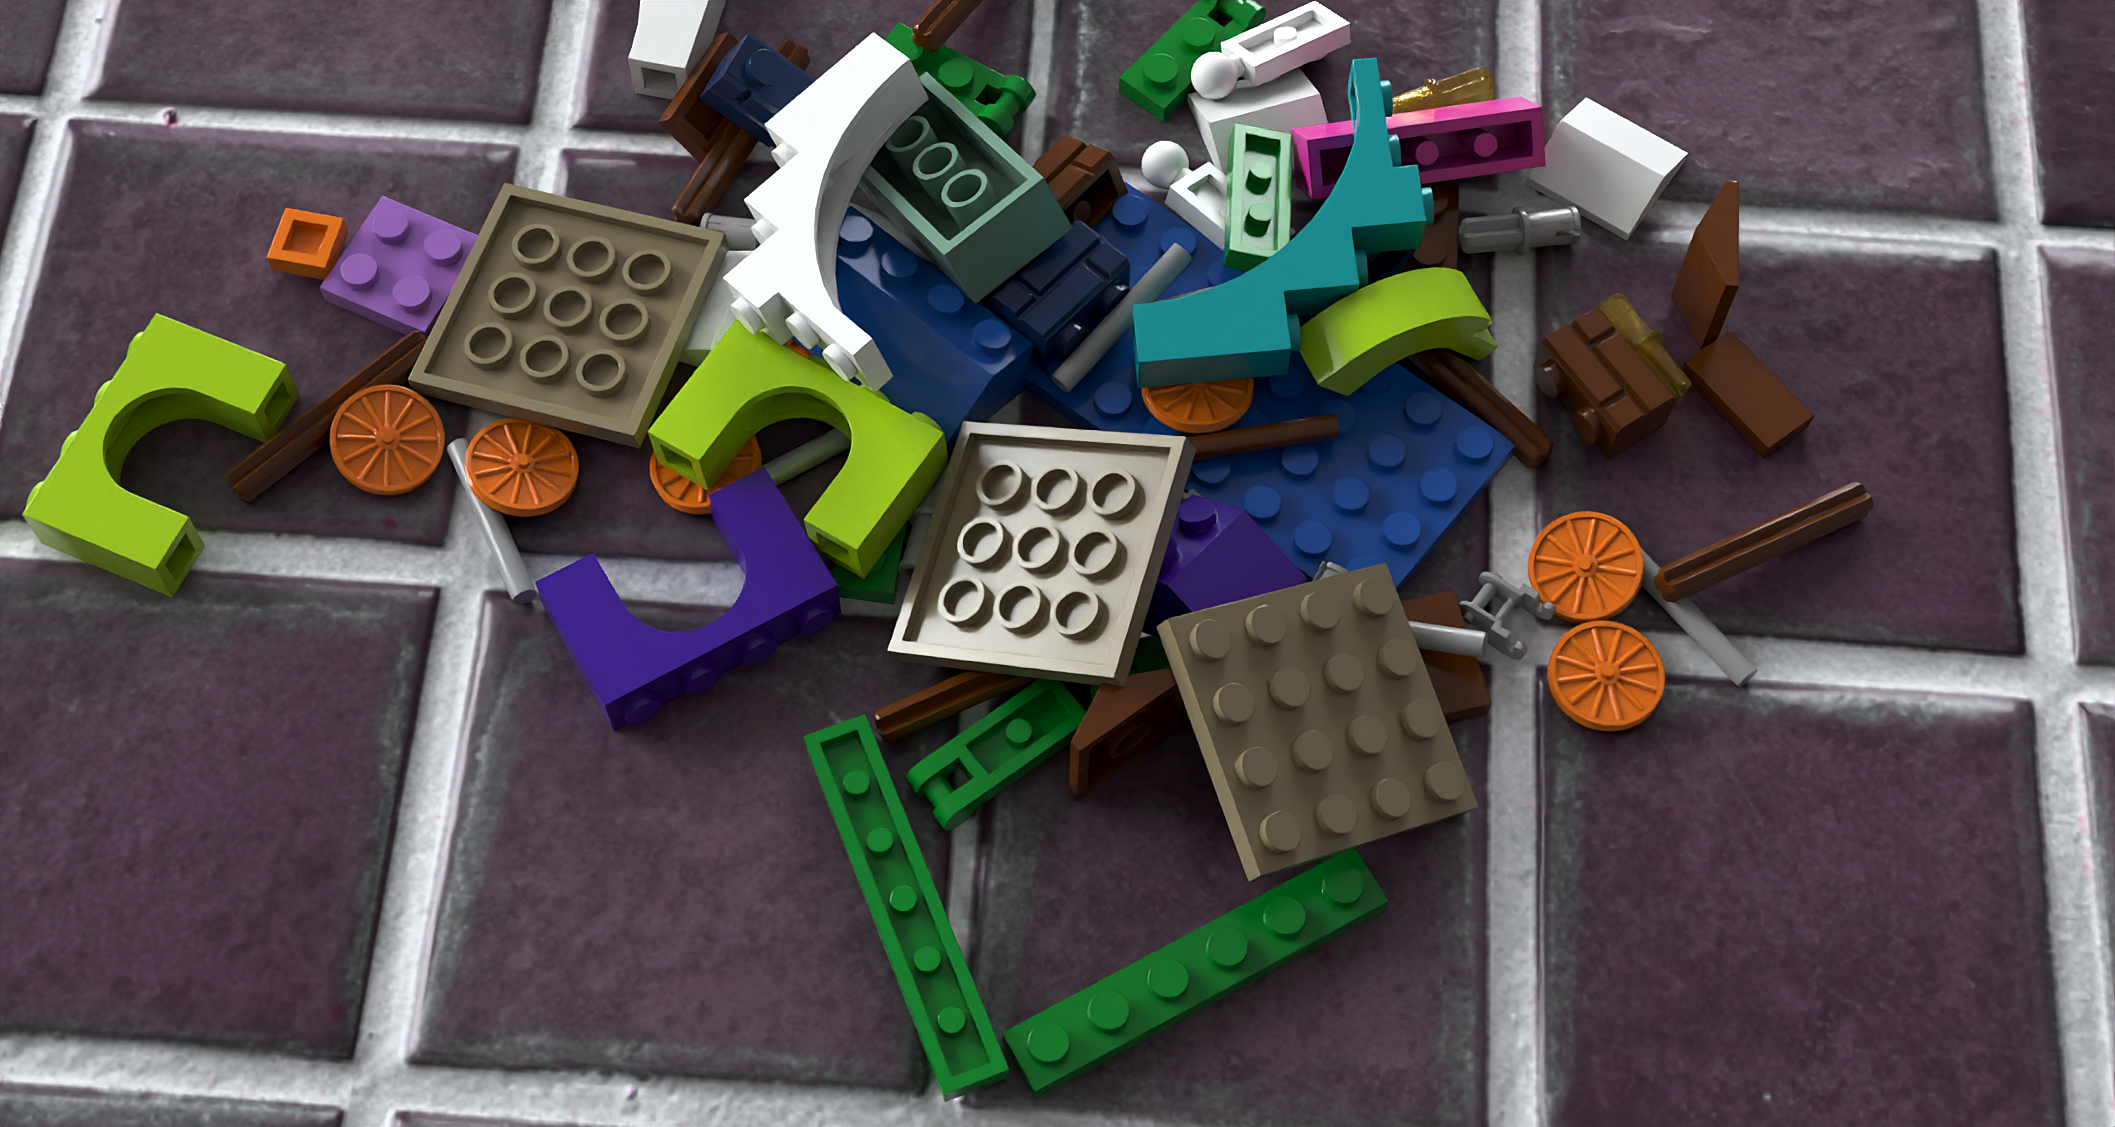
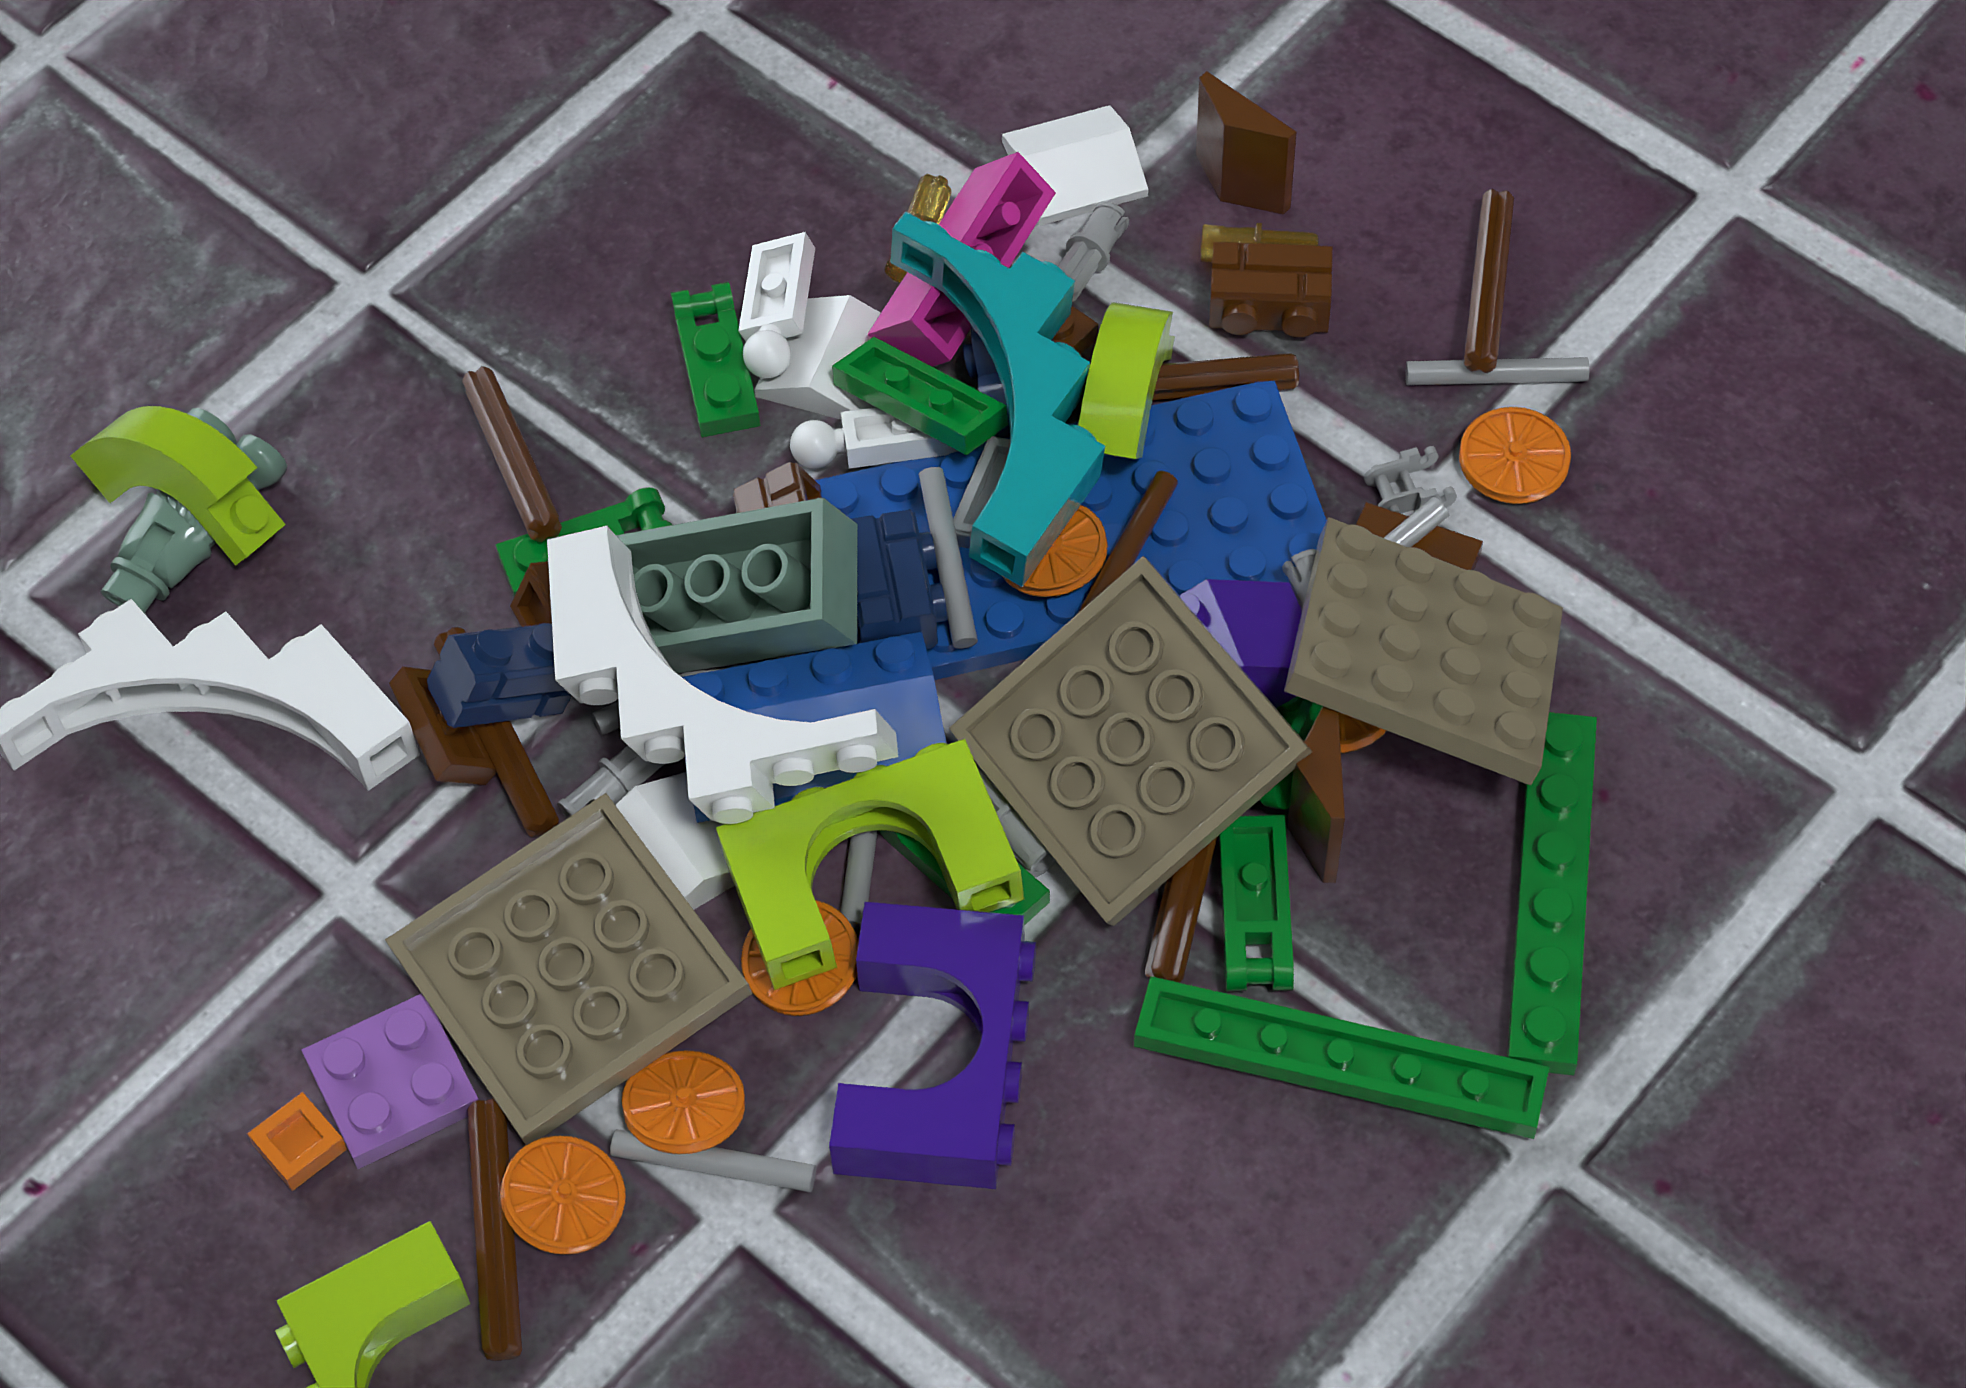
camera: 50 degrees left, 5 degrees down
orange wheel [1528,511,1644,624] -> none
reddish brown tile [1681,330,1814,458] -> none

